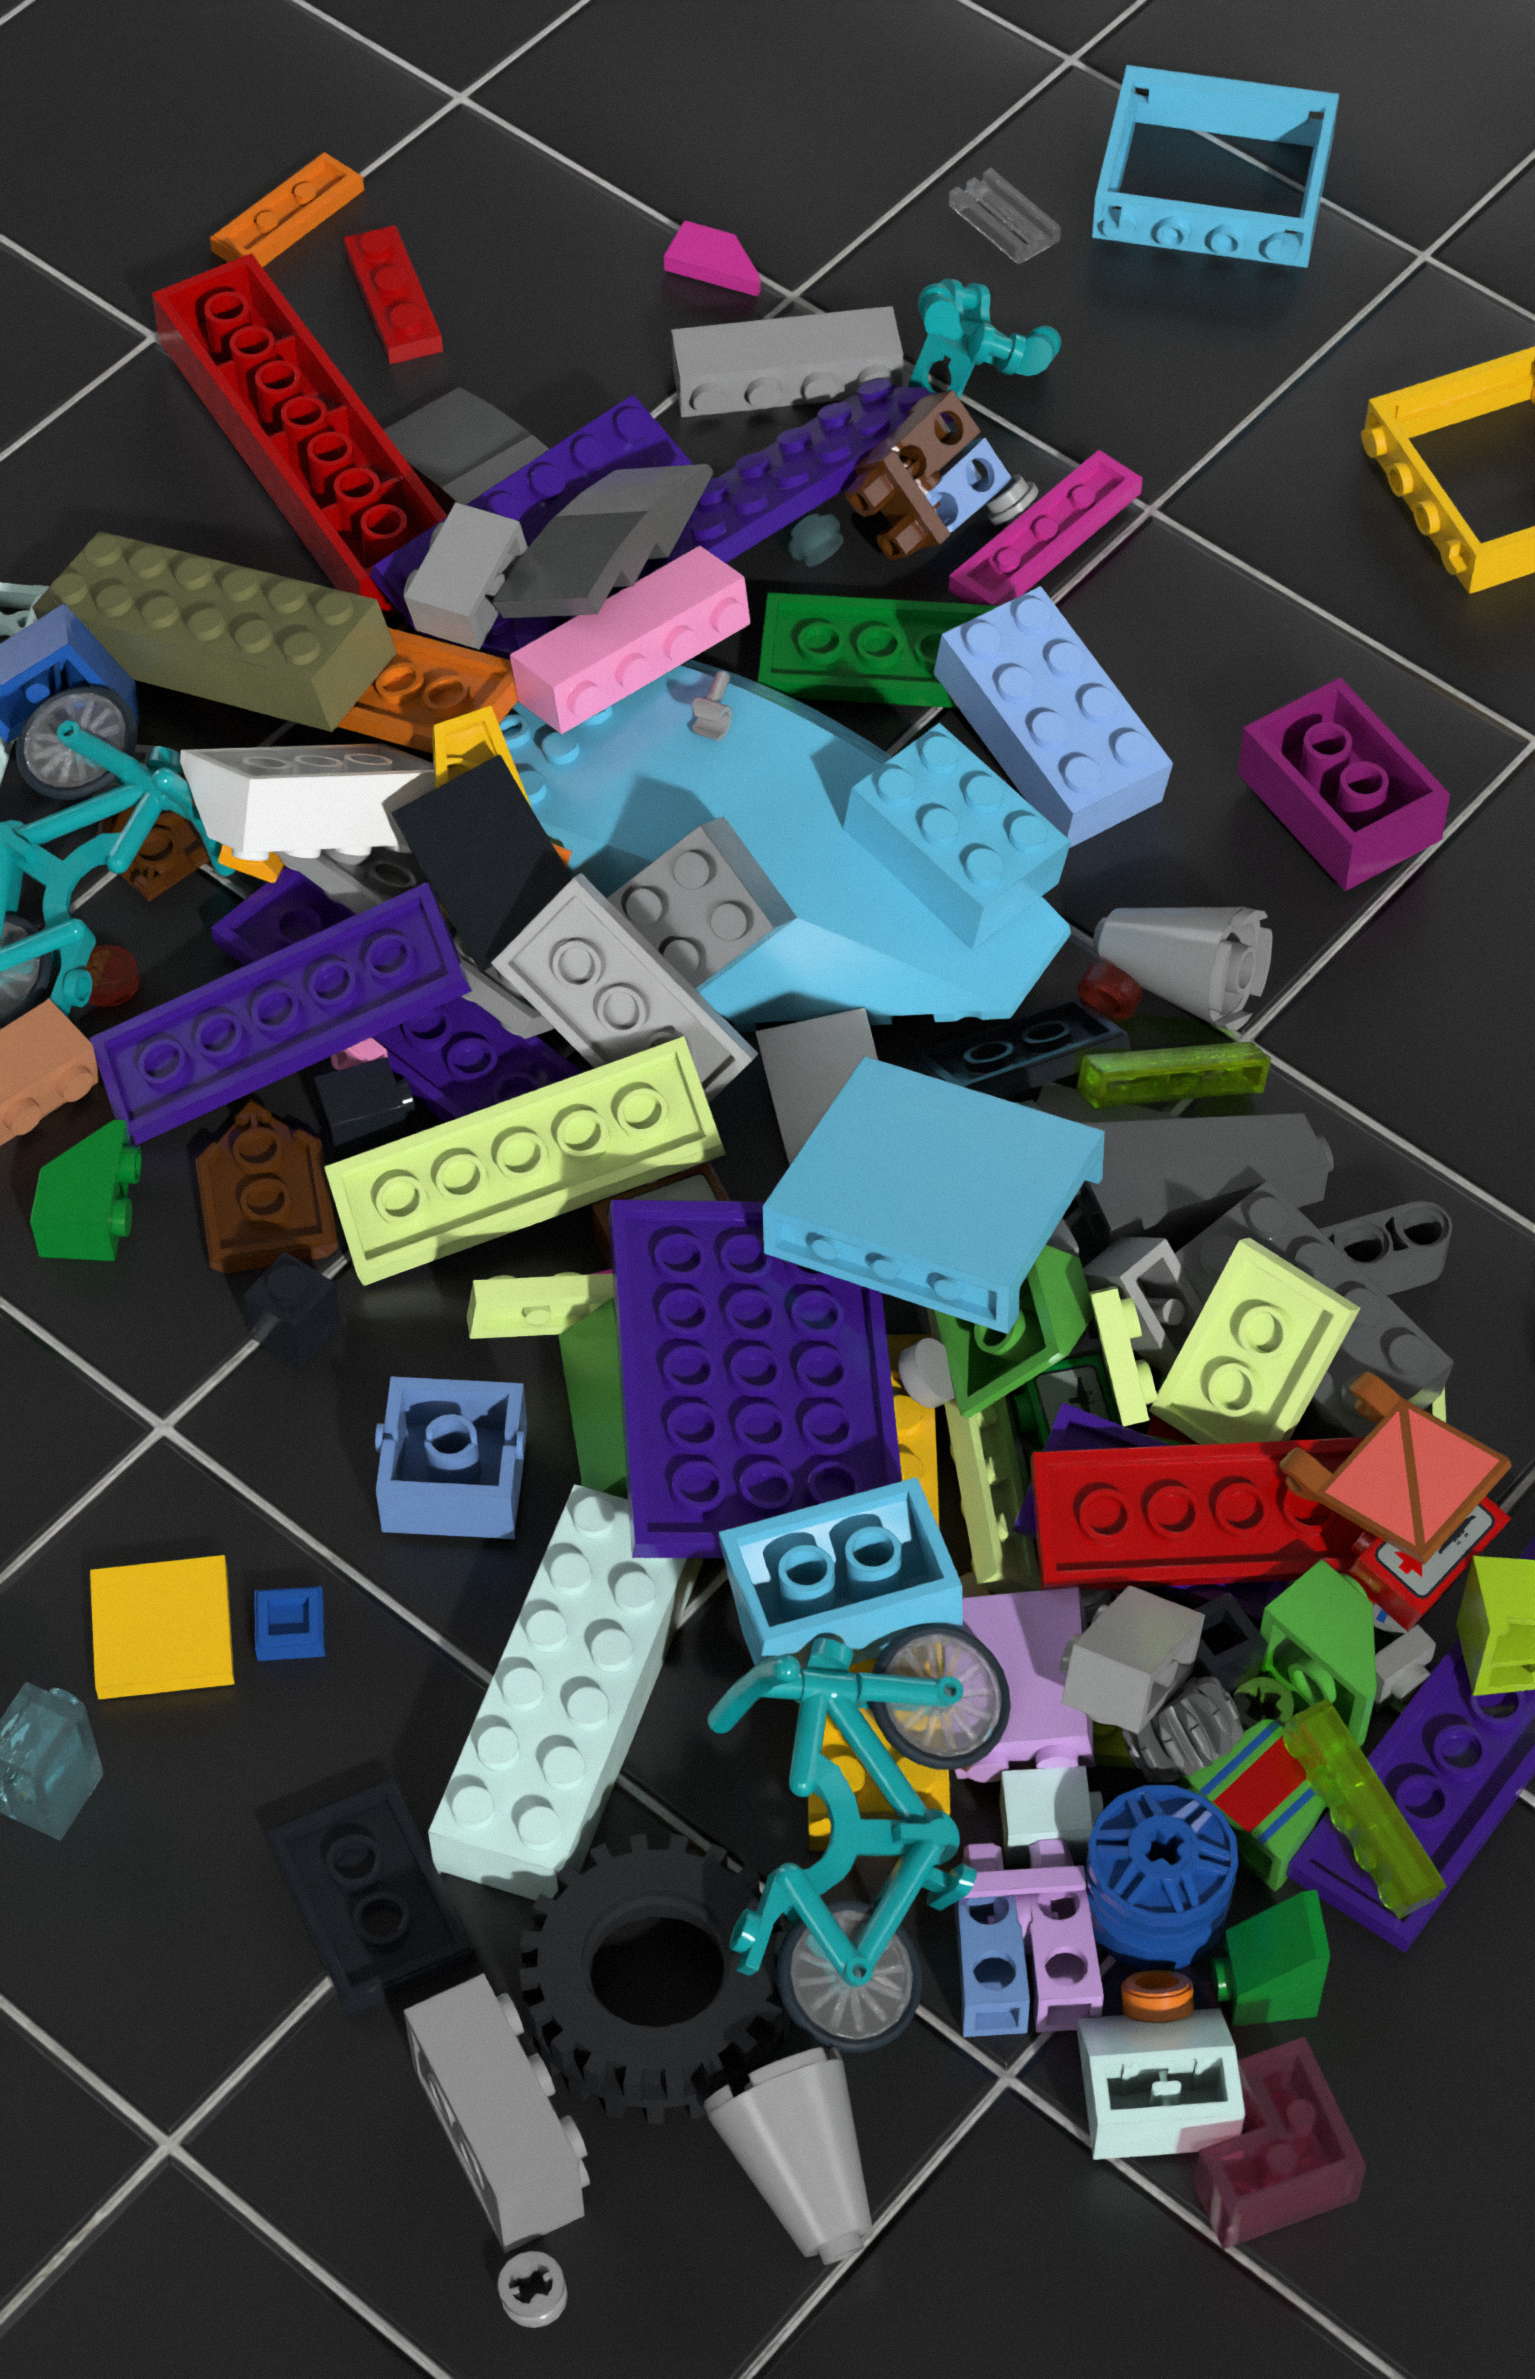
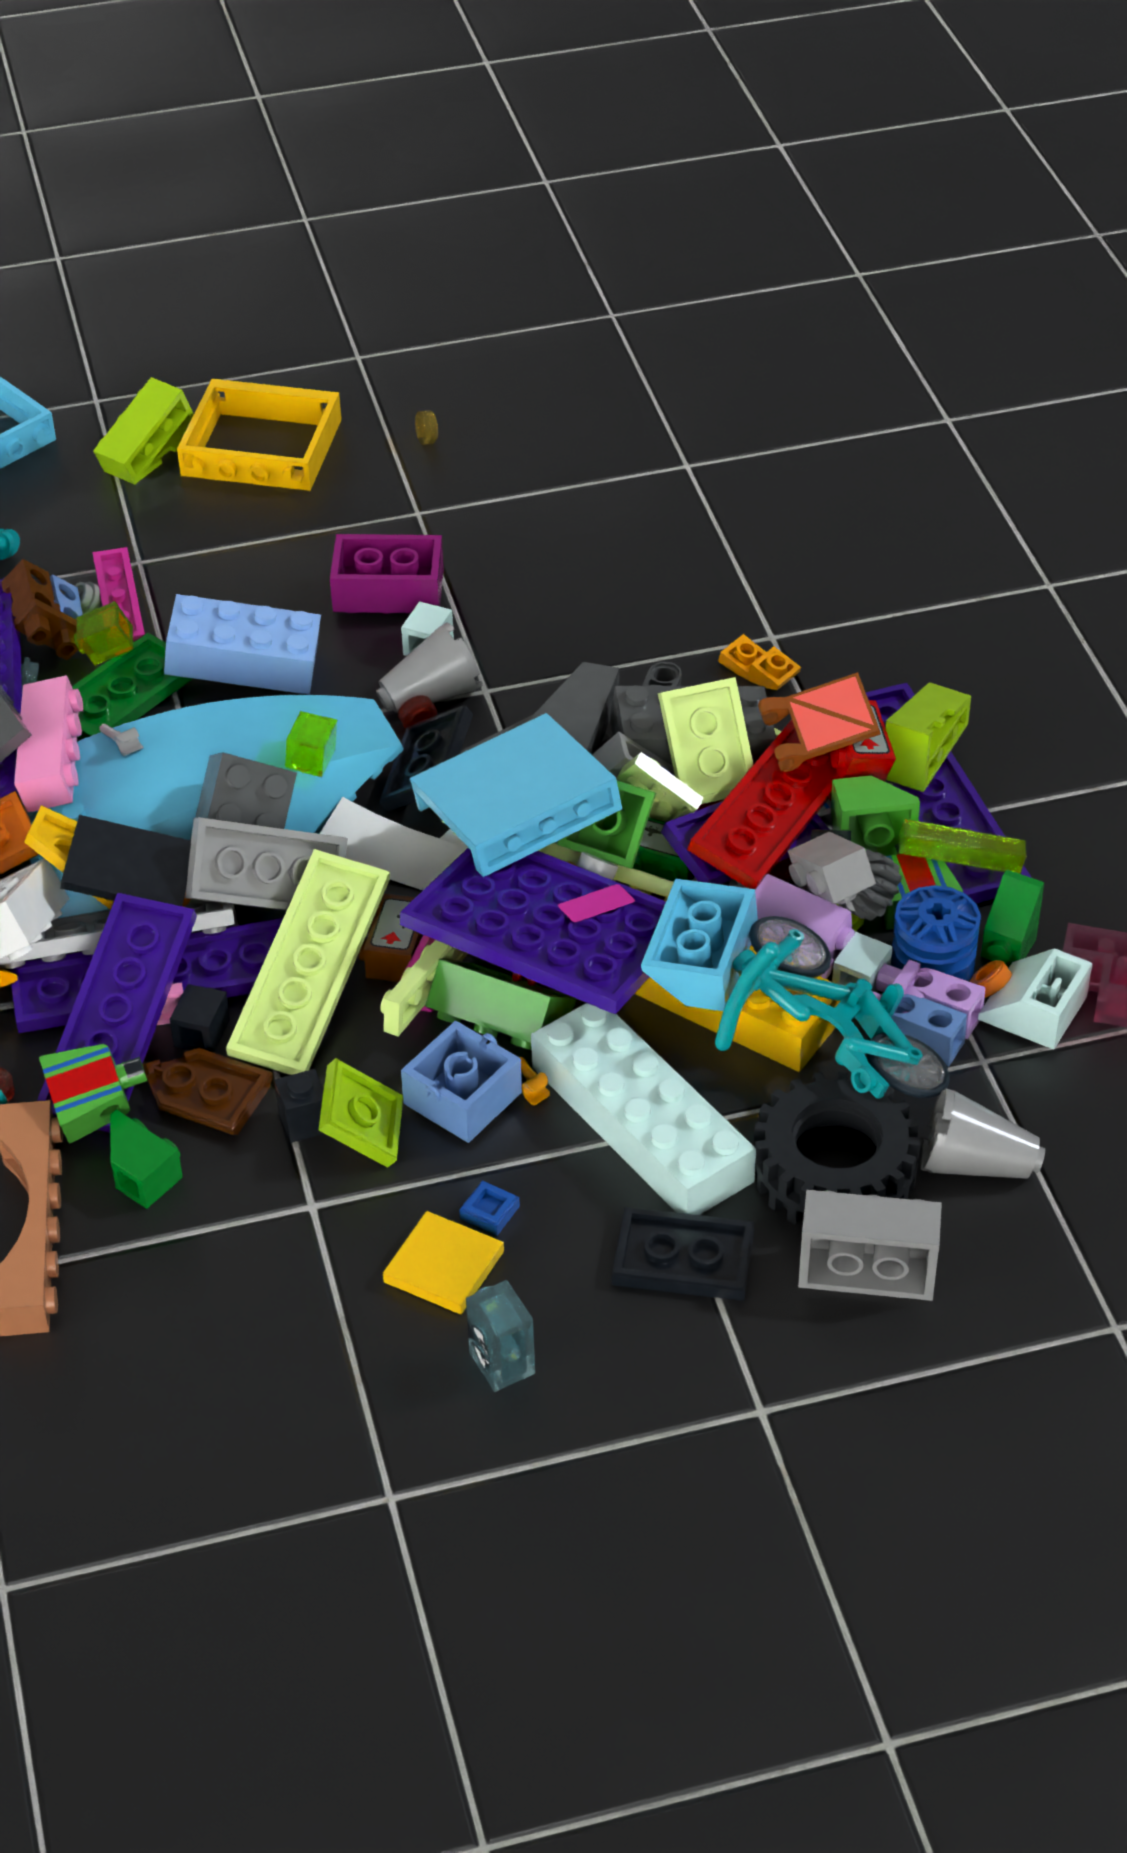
camera: 55 degrees left, 10 degrees down
light grey bush [498,2251,568,2328] -> none
medium azure brick [843,723,1071,950] -> none
clear neon green piece [1077,1041,1271,1108] -> none
none -> torso [39,1044,148,1143]
none -> clear neon green brick [74,601,134,665]
none -> lime wedge [93,377,194,485]
none -> clear neon green brick [285,711,337,777]
none -> lime tile [319,1058,403,1168]
none -> light aqua brick [401,601,454,656]
none -> light orange hand [519,1057,550,1105]
none -> dark pink sticker [558,884,635,923]

